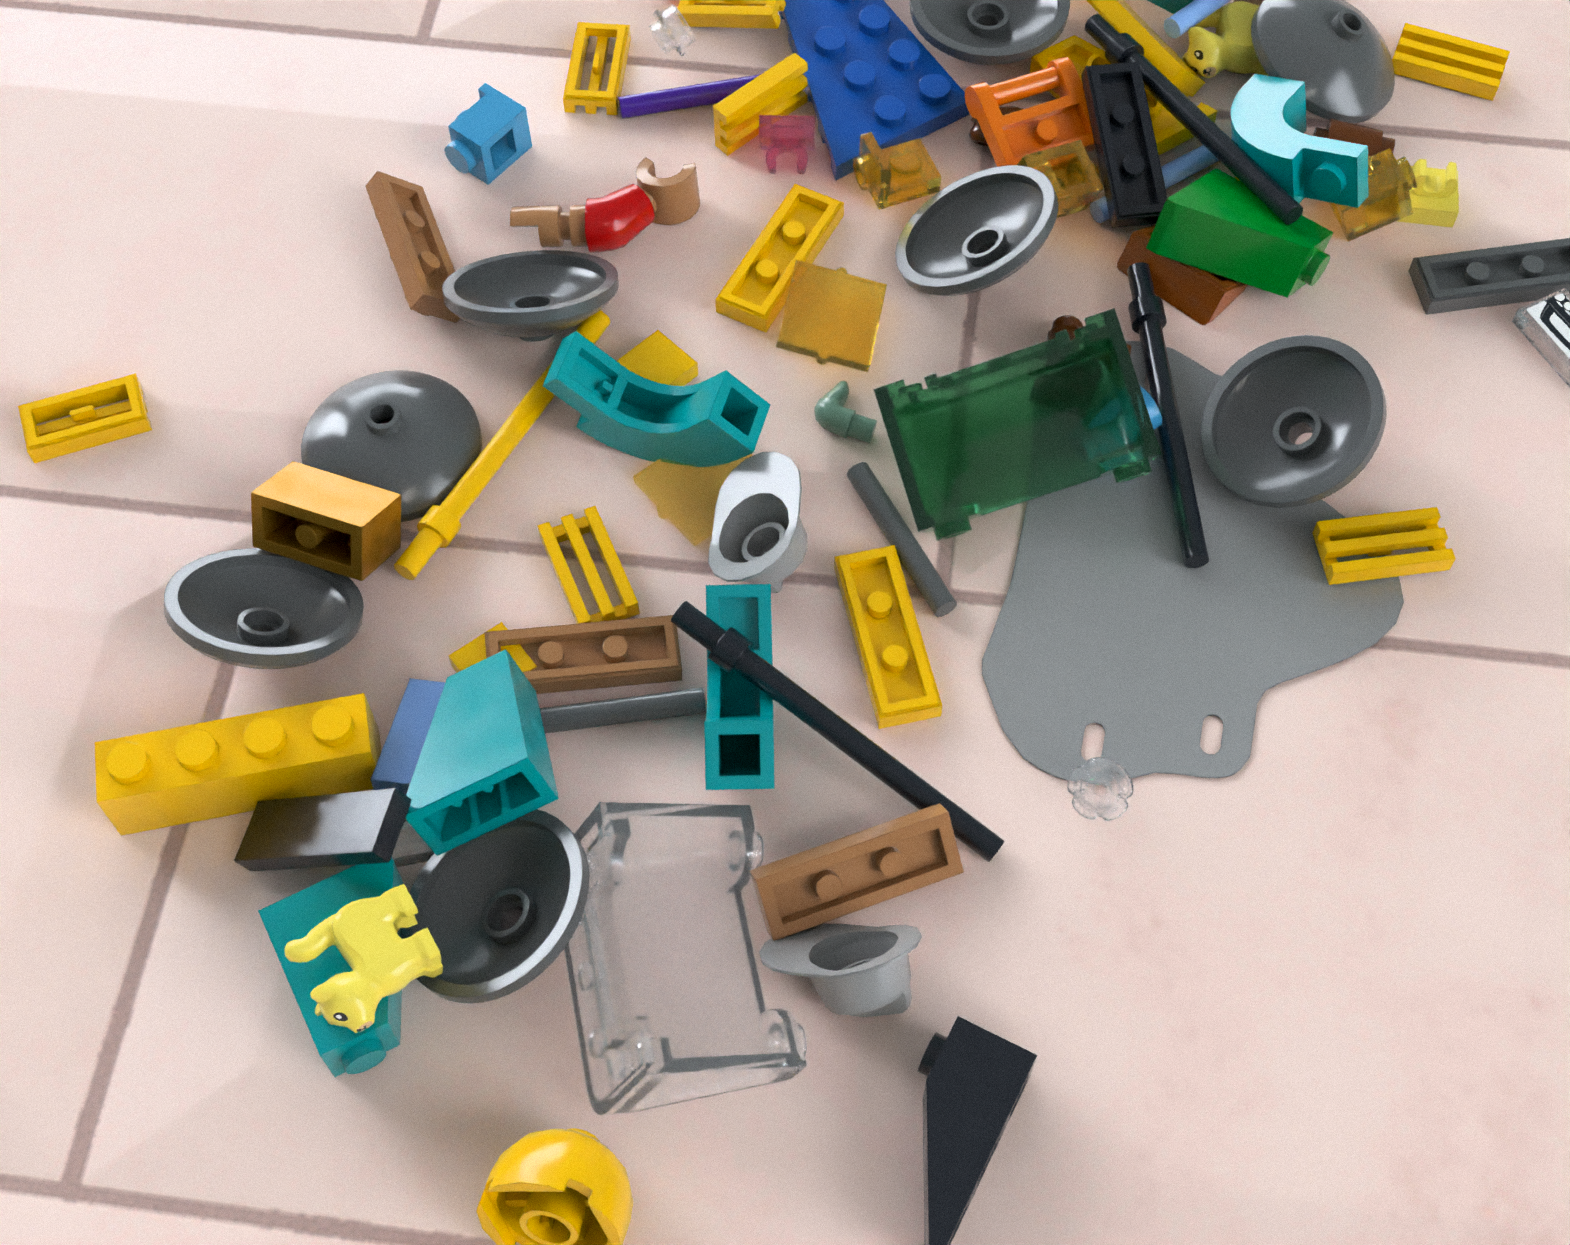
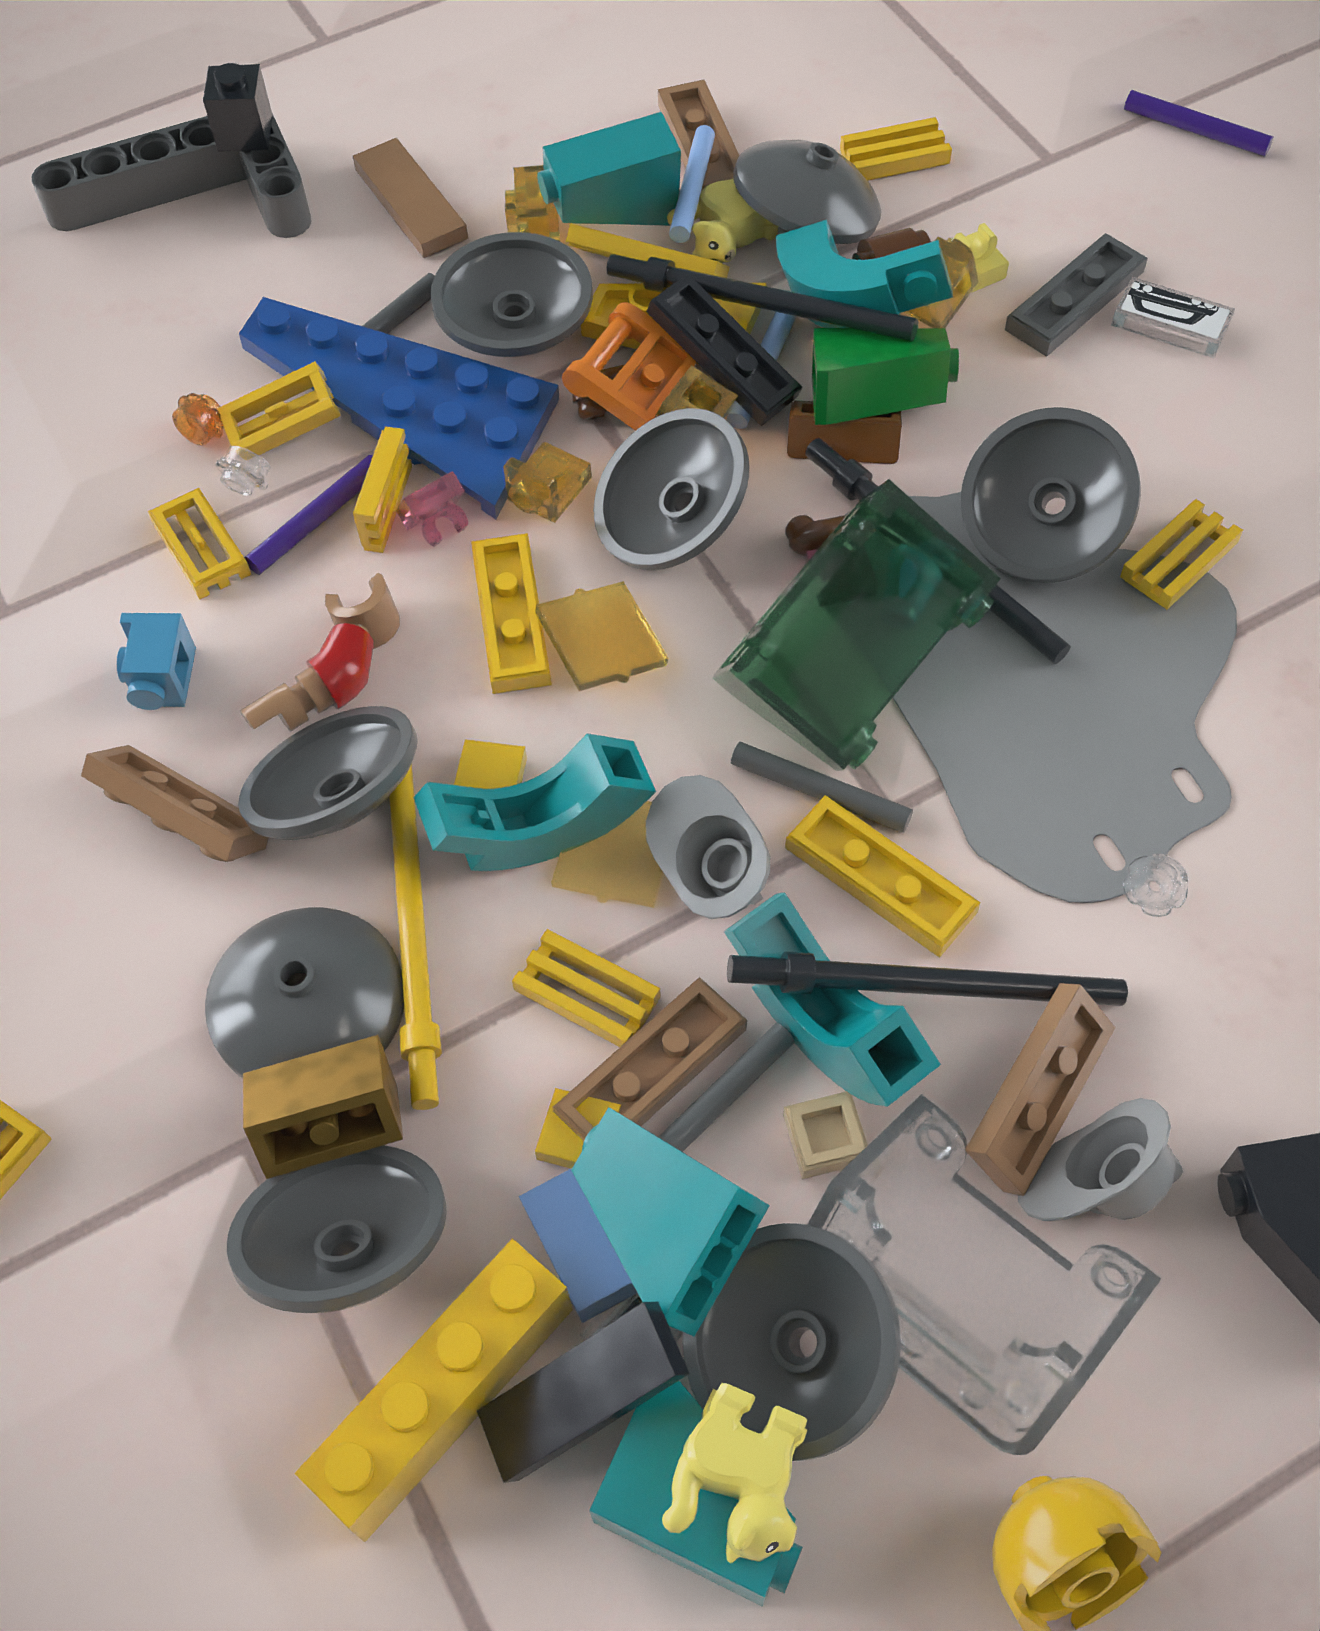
camera: 35 degrees left, 0 degrees up
sand green animal [814,381,877,443] -> none
none -> tan tile [783,1091,871,1179]

